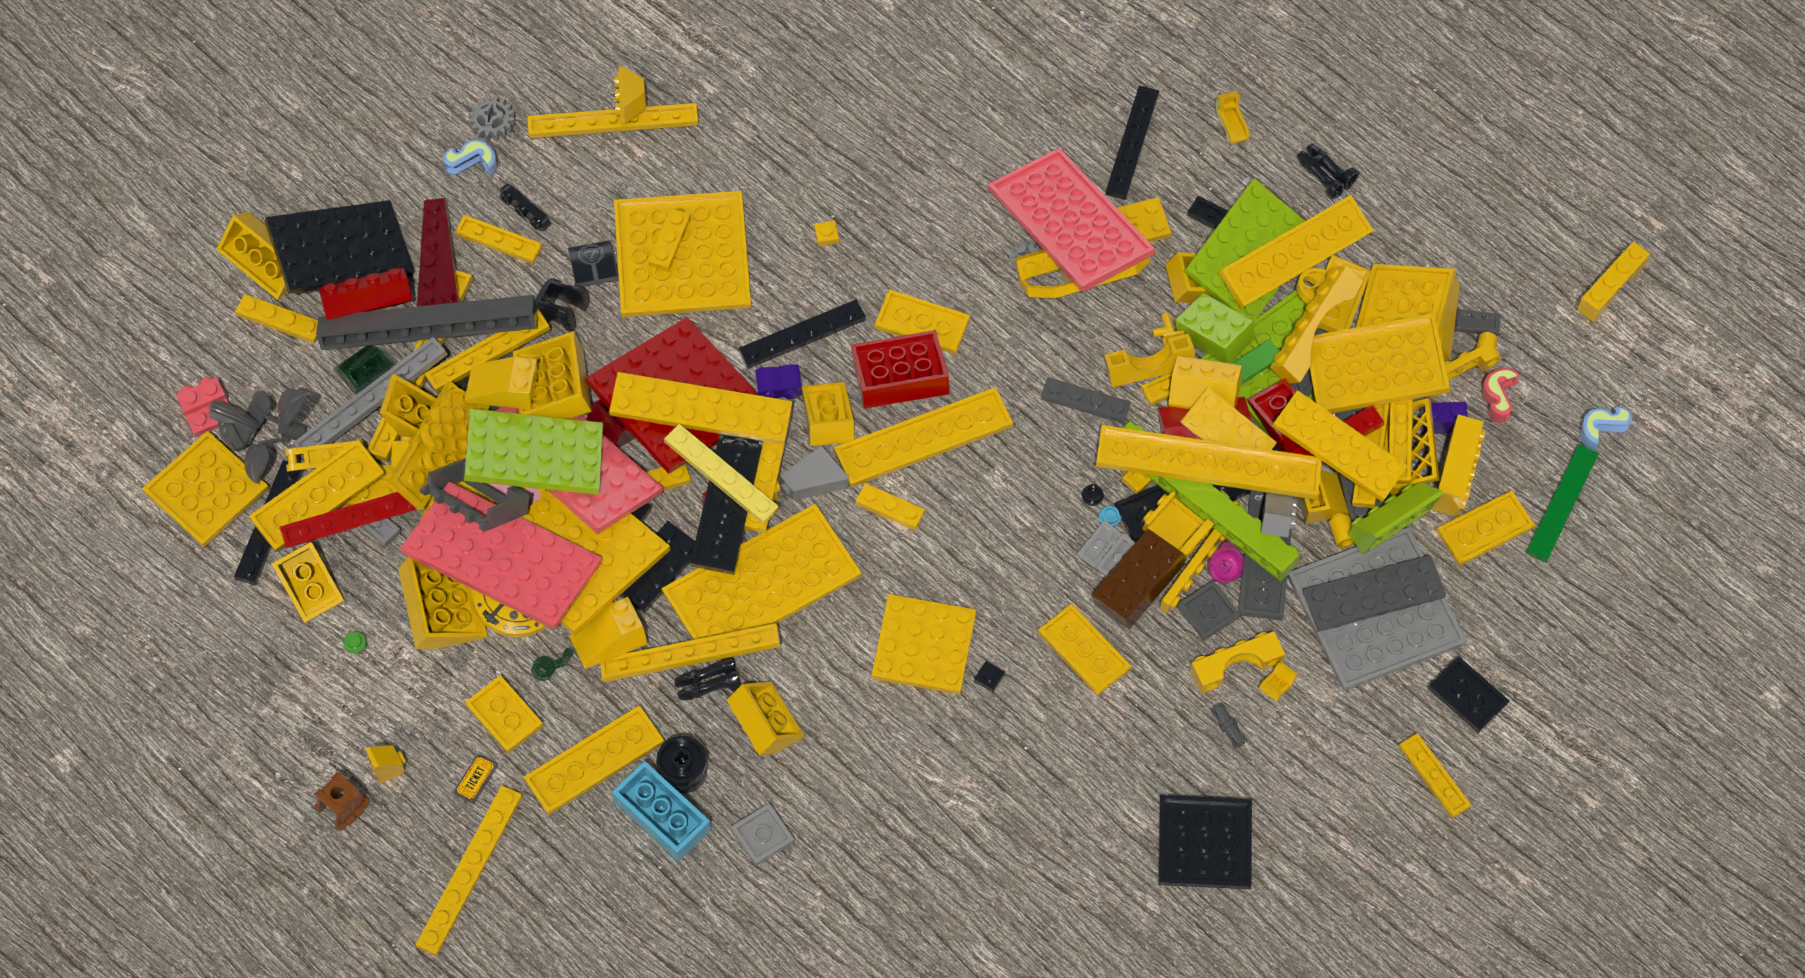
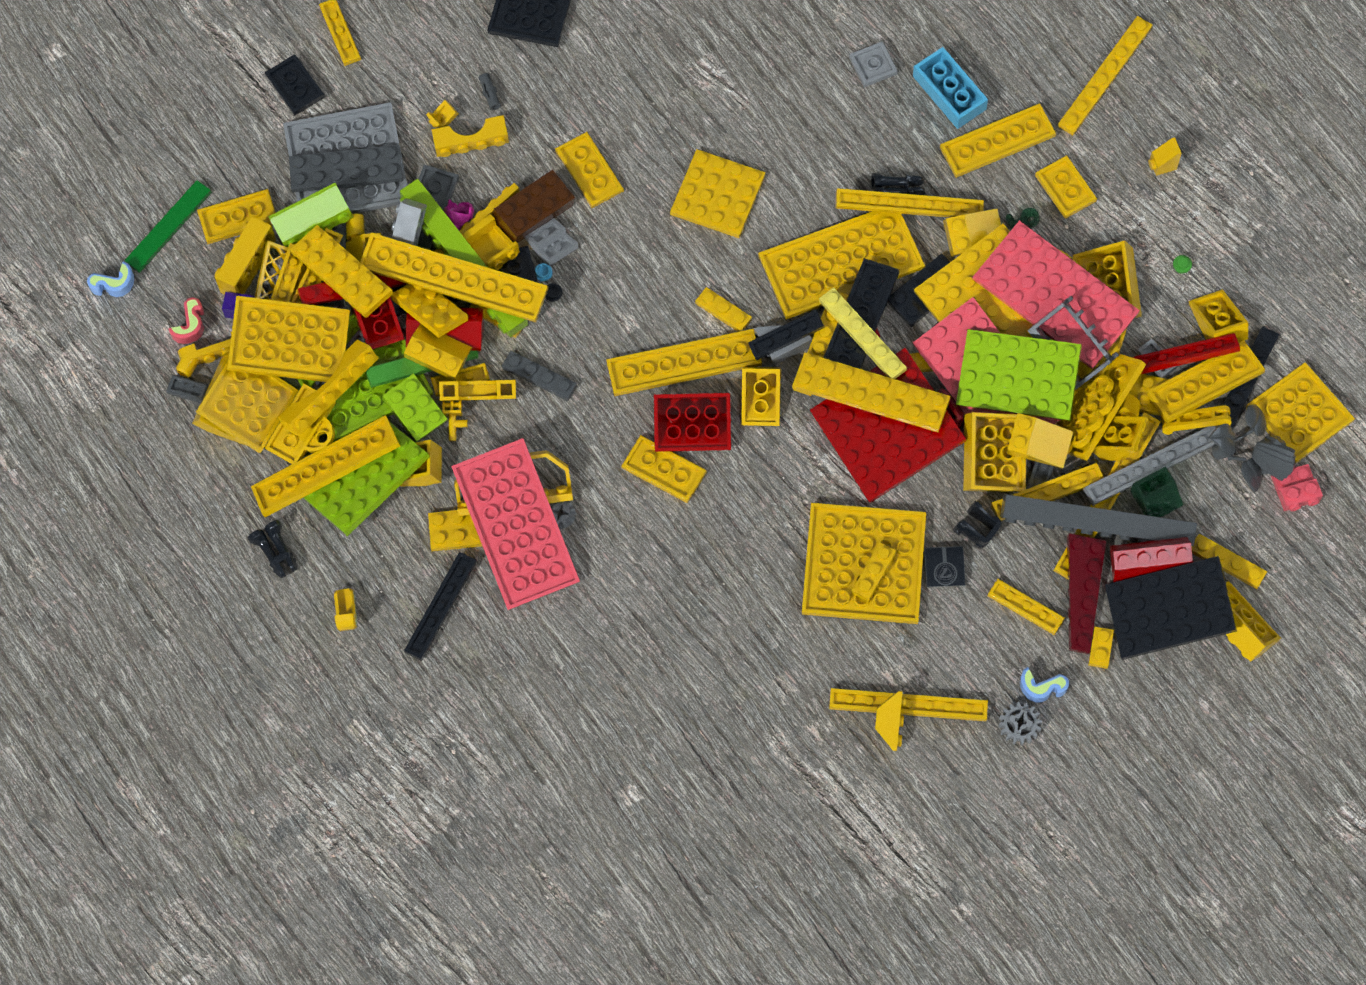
camera: 165 degrees left, 5 degrees up
dark orange piece [314,772,369,831] -> none
tile [453,754,498,805] -> none
black plate [499,183,551,231] -> none
black wheel [656,736,708,794] -> none
yellow slope [726,681,805,756] -> none
black plate [738,299,866,369] -> none
dark purple brick [755,364,802,400] -> none
yellow plate [814,221,839,246] -> none
black plate [974,661,1005,693] -> none
dark grey plate [1177,580,1240,641] -> none
black plate [1187,196,1228,229] -> none
yellow arch [1577,241,1650,322] -> none
none -> black tile [748,310,825,360]
none -> yellow plate [1088,627,1114,669]

